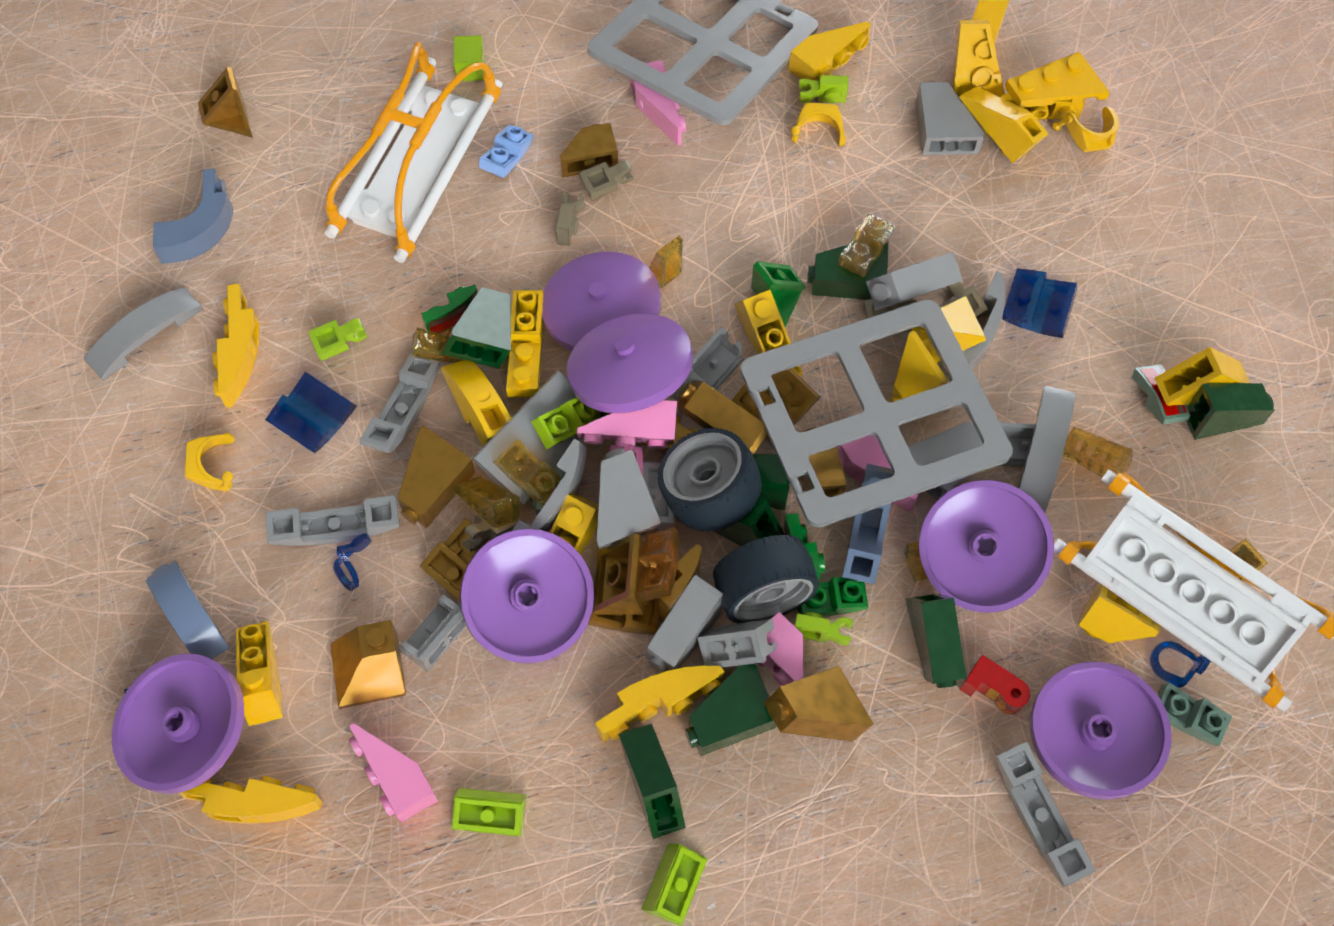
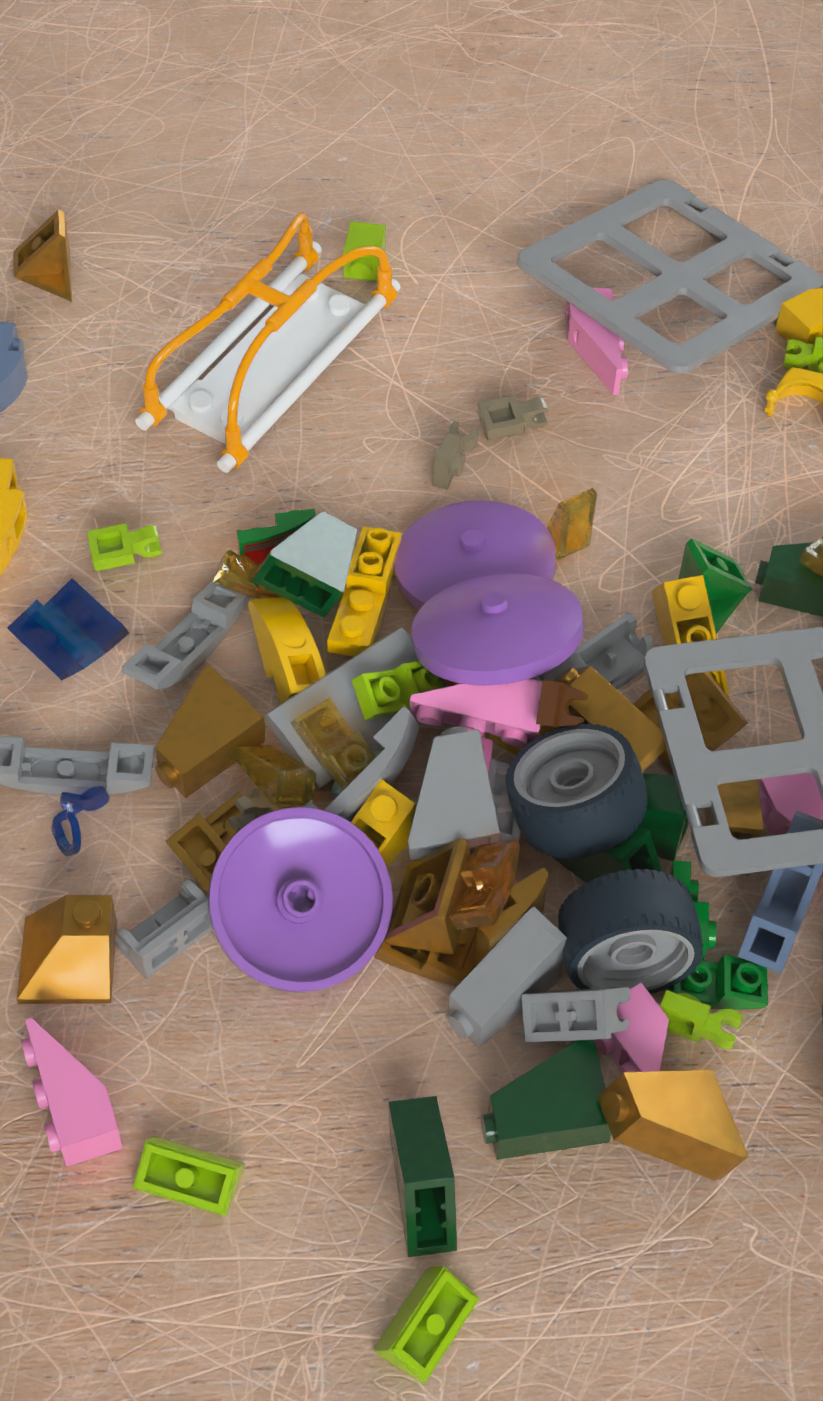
camera: 10 degrees right, 10 degrees down
light blue slope [479,125,534,178] -> none
pearl gold slope [560,123,618,178] -> none
yellow slope [595,666,724,743] -> none
none -> reddish brown tile [536,680,588,728]

